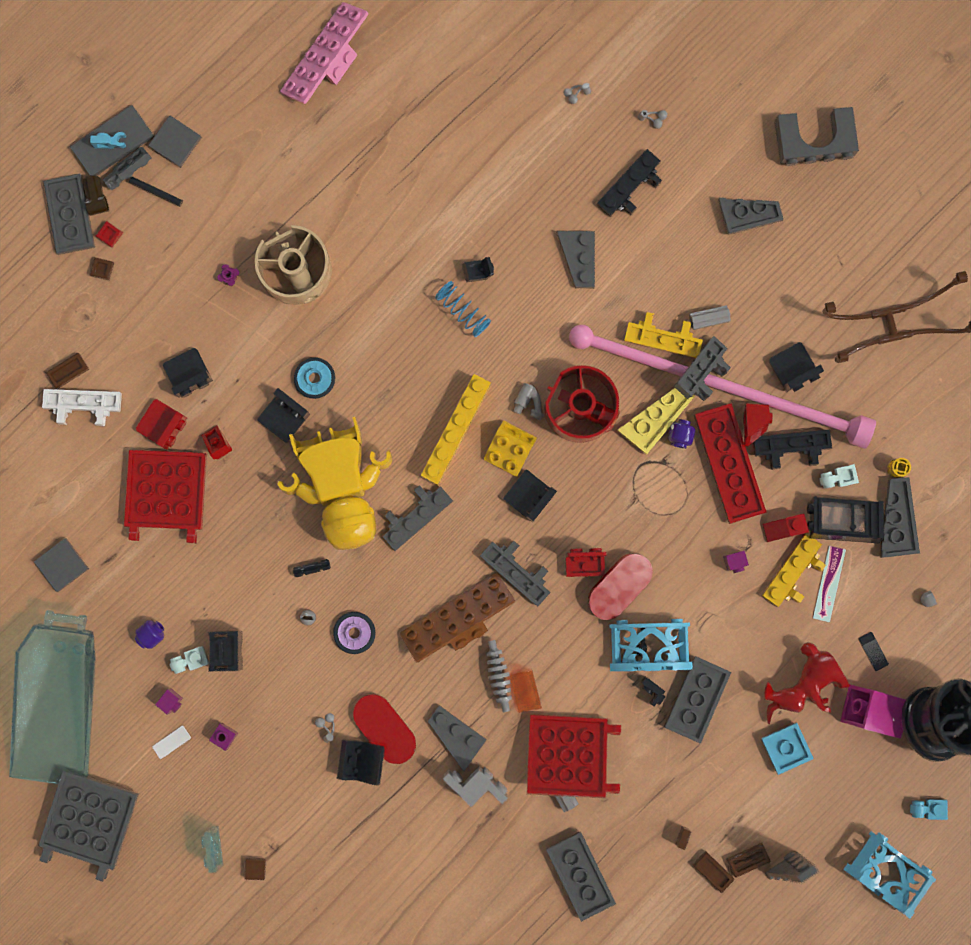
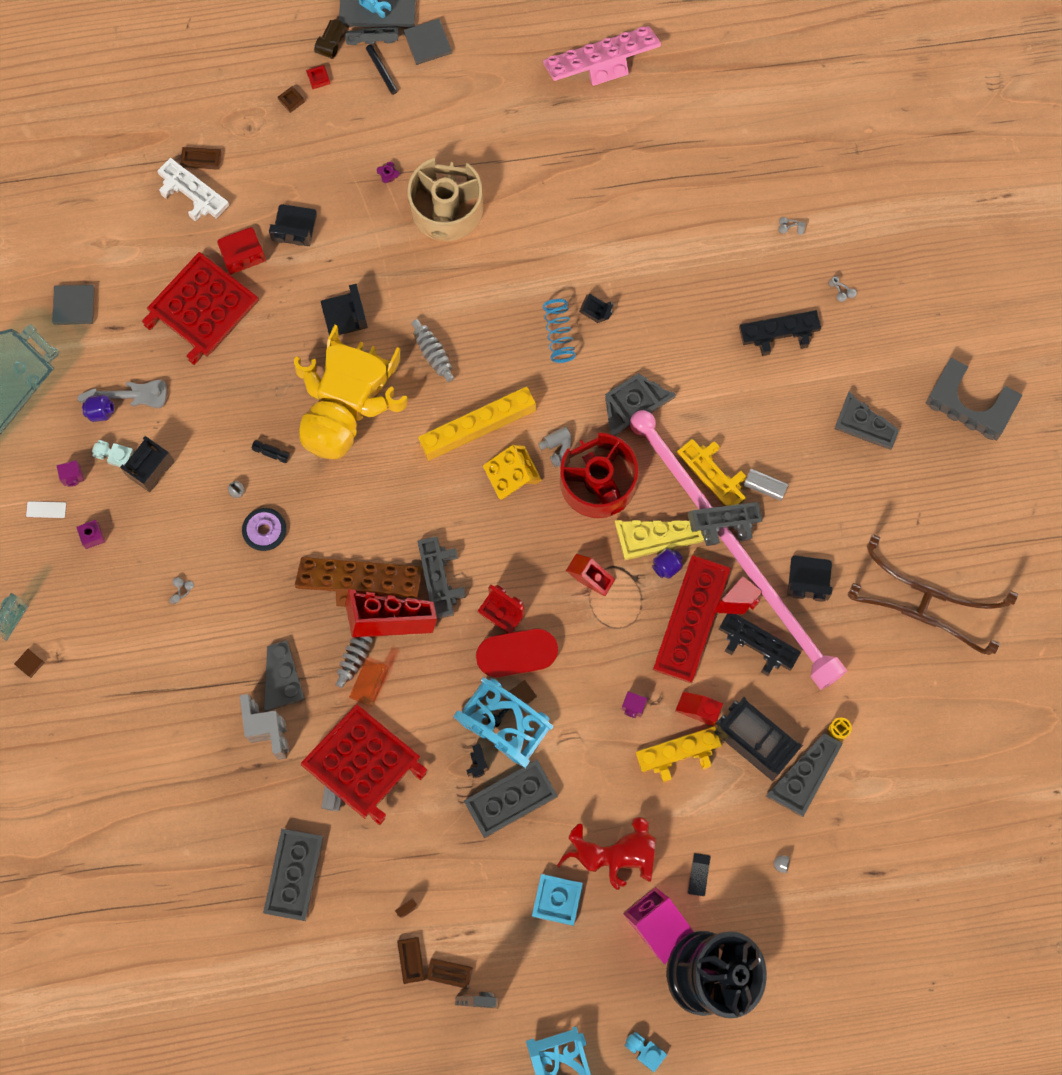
camera: 40 degrees right, 10 degrees down
dark grey tile [43,174,95,255] -> none
red slope [201,425,232,460] -> none
medium azure wheel [294,357,335,399] -> none
black bracket [337,740,385,786] -> none
red tile [353,694,416,764] -> none
dark grey hinge [383,485,453,551] -> none
black bracket [503,470,557,523] -> none
dark grey wing [557,231,595,289] -> none
sticker [813,546,846,622] -> none
light aqua plate [819,464,859,489] -> none
none -> light grey piece [77,380,167,408]
none -> red wedge [345,589,437,637]
none -> light grey piece [411,319,454,383]
none -> reddish brown tile [508,680,537,704]
none -> red slope [566,554,615,596]
none -> dark grey wing [605,374,676,436]

